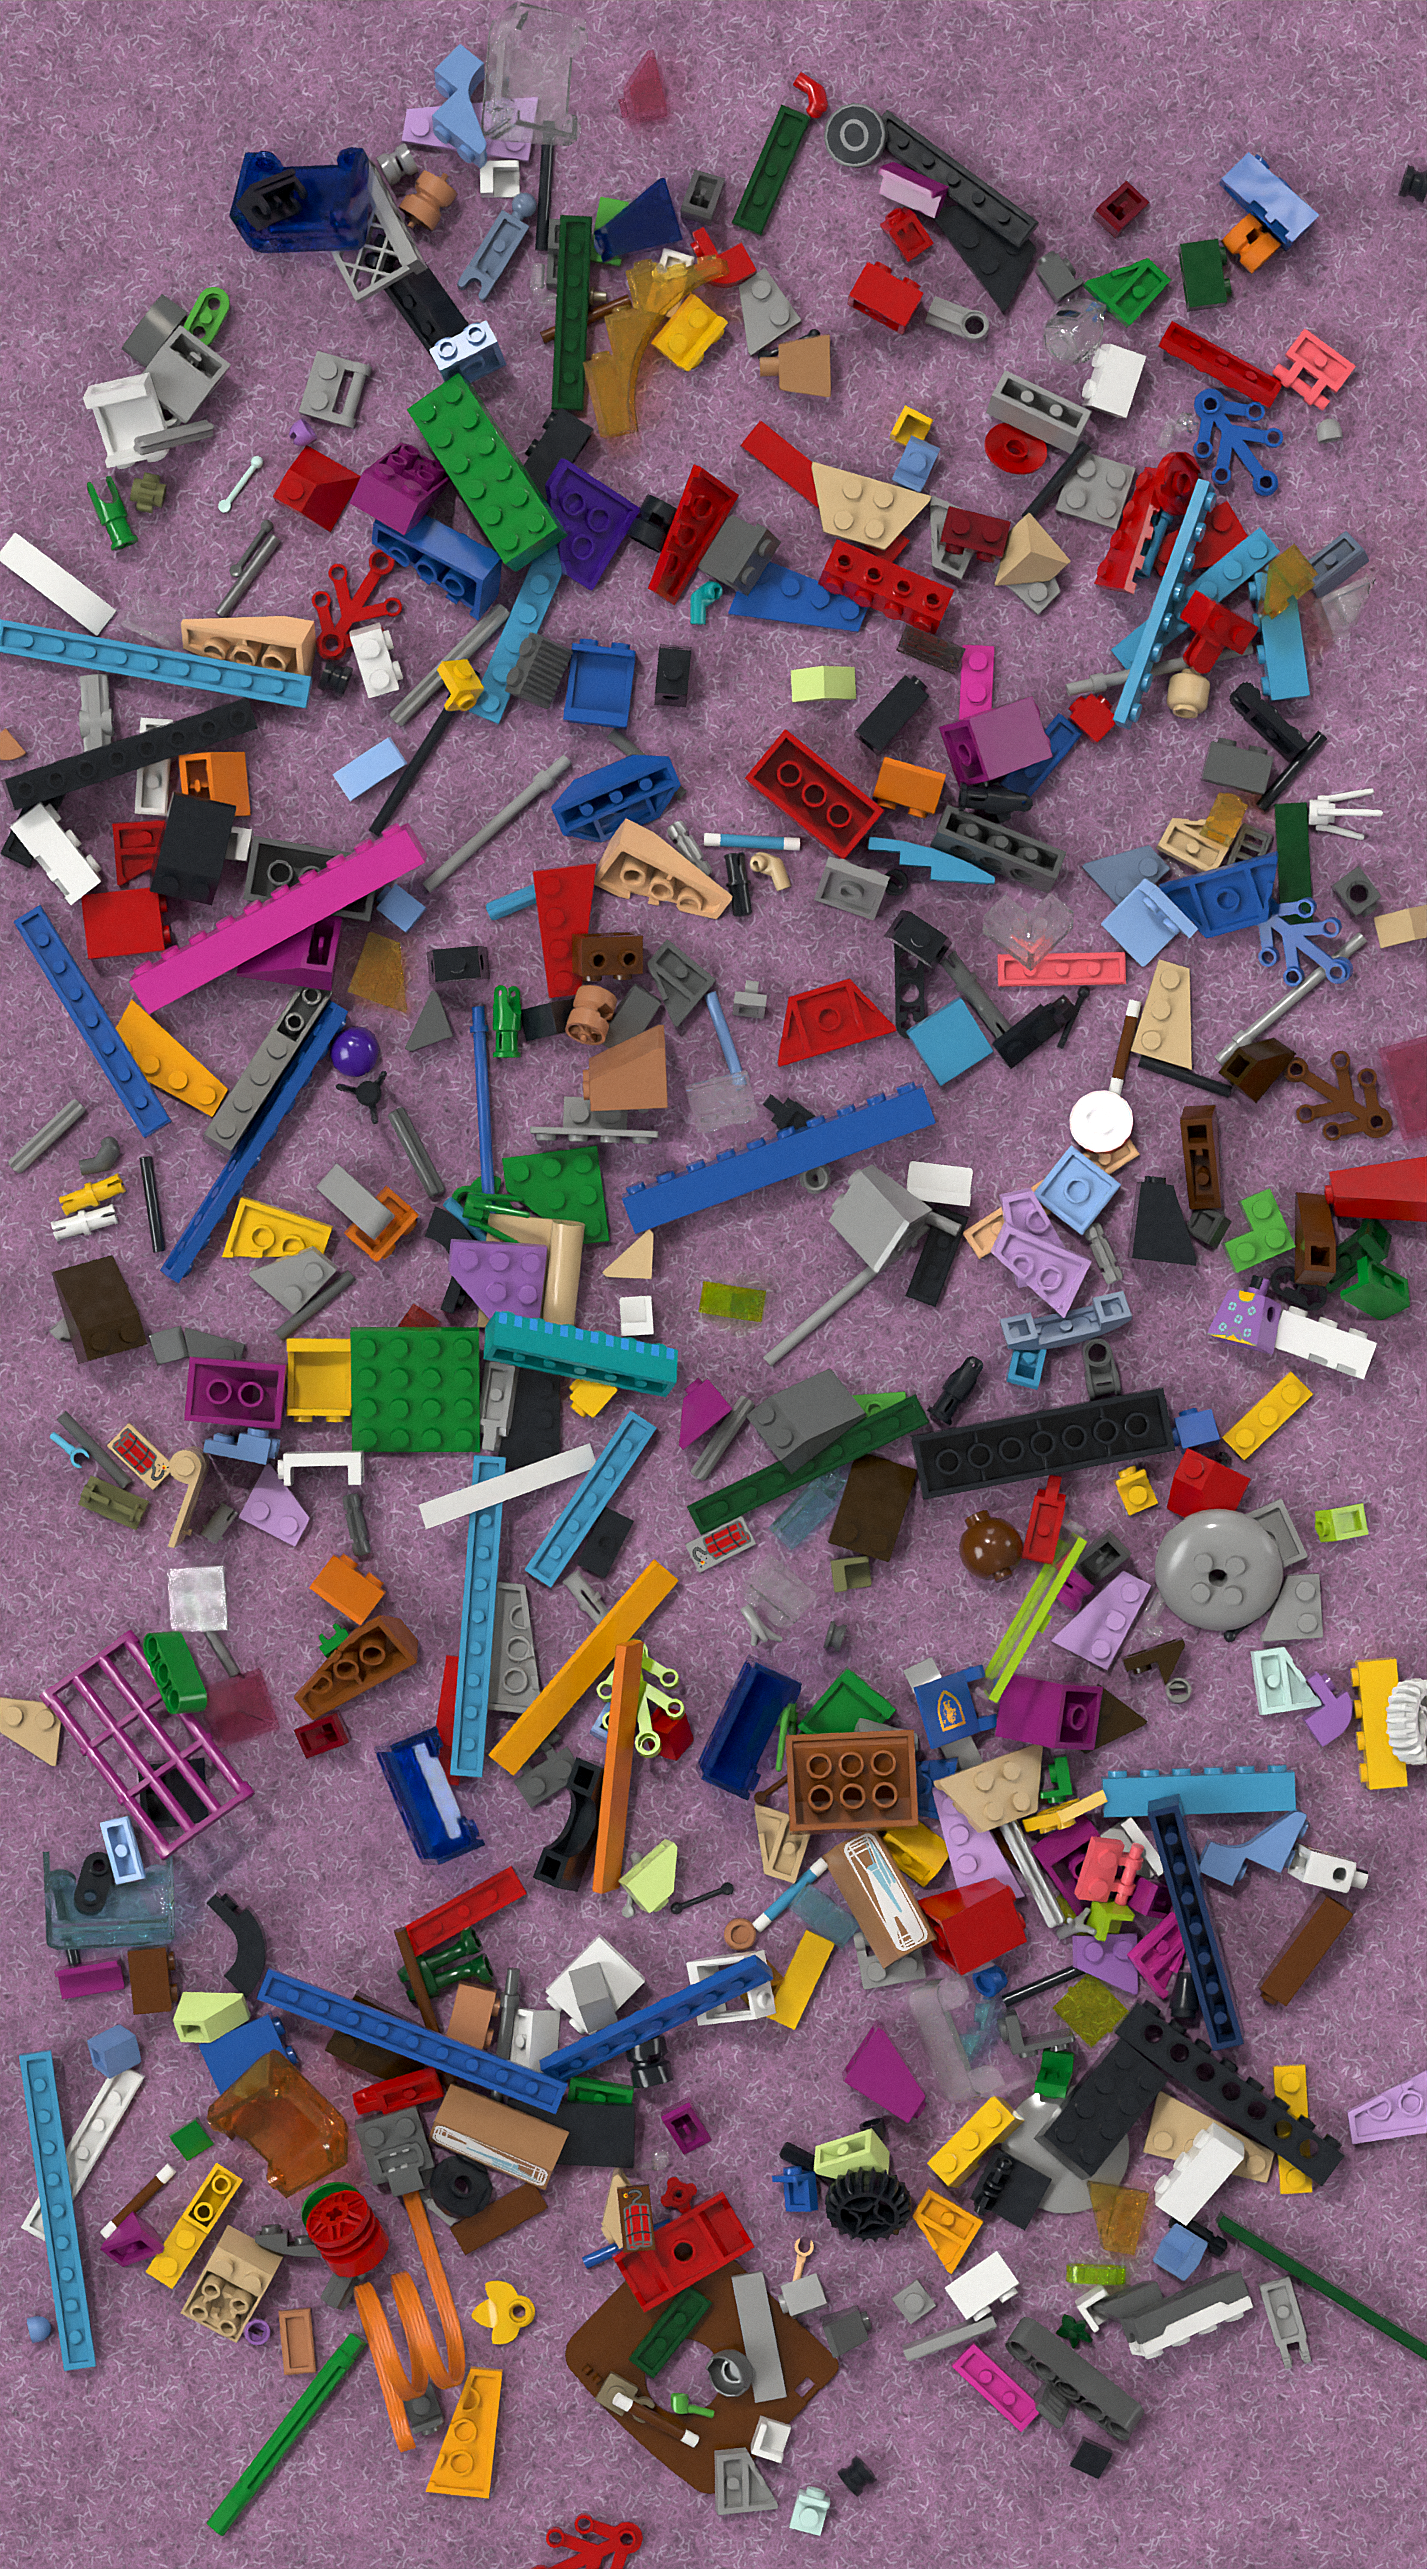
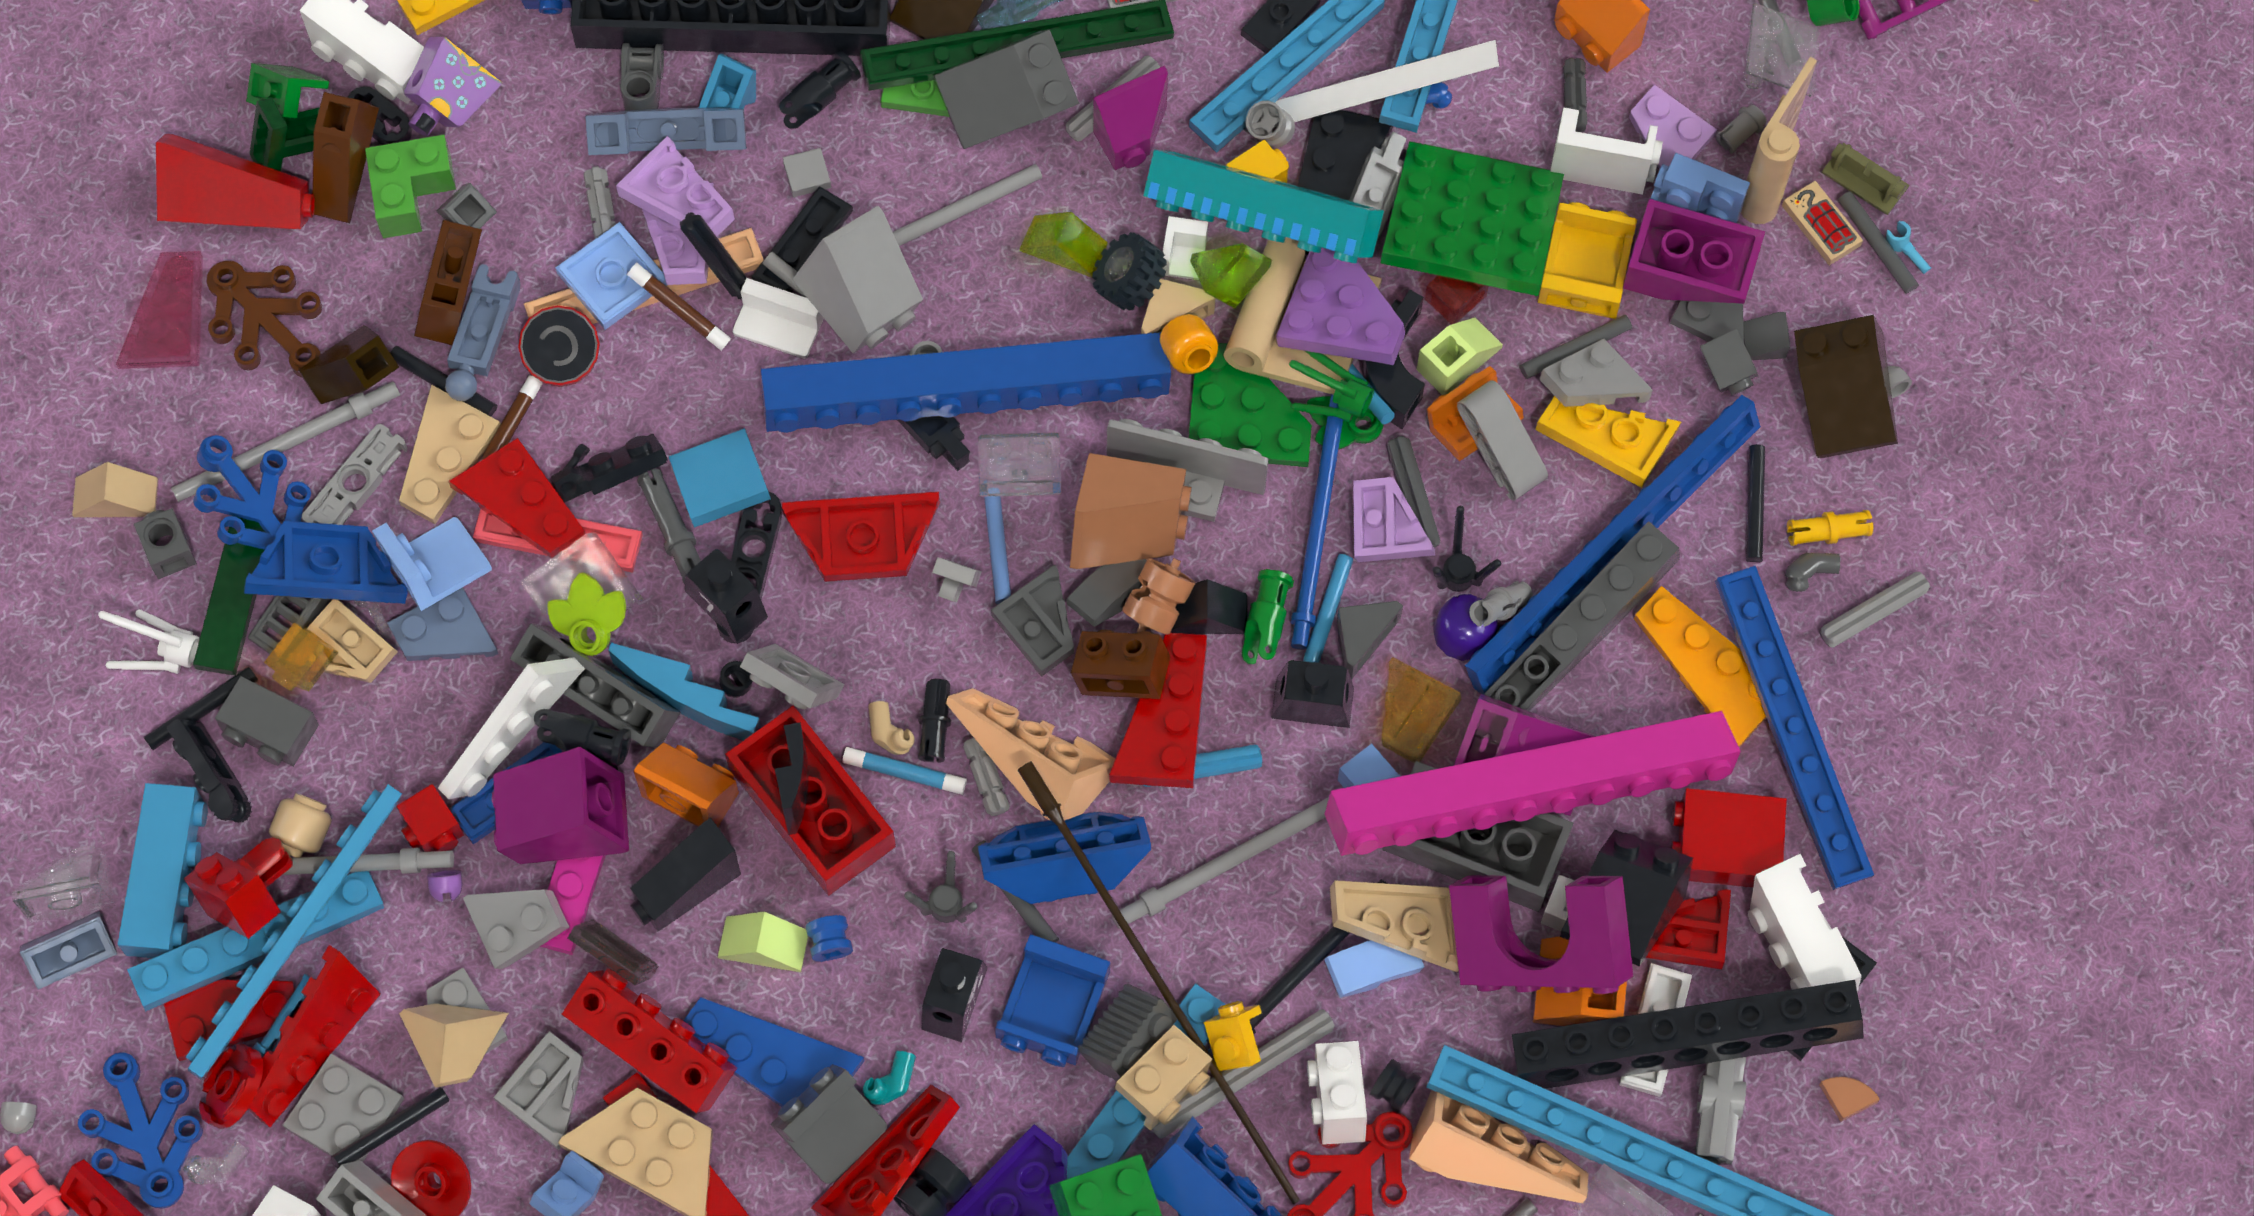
camera: 170 degrees left, 20 degrees down
white pin [51,1204,118,1241] -> none
dark red bracket [939,506,1011,563] -> none
black slope [1127,1176,1197,1266] -> none
clear yellow slope [1257,543,1318,620] -> none
none -> light grey piece [302,424,407,525]
none -> medium lavender hinge [427,870,462,902]
none -> white wing [438,657,585,799]
none -> sand blue plate [445,264,520,401]
none -> red wing [449,438,586,558]
none -> light grey wing [463,889,570,970]
none -> lime plate [547,572,626,656]
none -> reddish brown bar [626,262,731,351]
none -> black axle [680,212,747,300]
none -> black slope [775,722,809,835]
none -> light grey tile [782,148,831,198]
none -> blue wheel [805,915,853,962]
none -> dark grey plant [904,851,977,923]
none -> dark brown piece [1017,761,1300,1205]
none -> black wheel [1092,232,1167,311]
none -> tan bracket [1115,1025,1212,1131]
none -> light orange head [1160,314,1218,375]
none -> clear neon green slope [1190,243,1272,308]
none -> light grey wheel [1246,101,1295,148]
none -> dark azure bar [1303,554,1353,663]
none -> tan wing [1330,880,1459,972]
none -> lavender wing [1353,477,1435,562]
none -> yellowish green slope [1416,318,1503,395]
none -> magenta arch [1449,875,1634,994]
none -> light grey pin [1469,581,1533,627]
none -> dark grey brick [1700,329,1758,395]

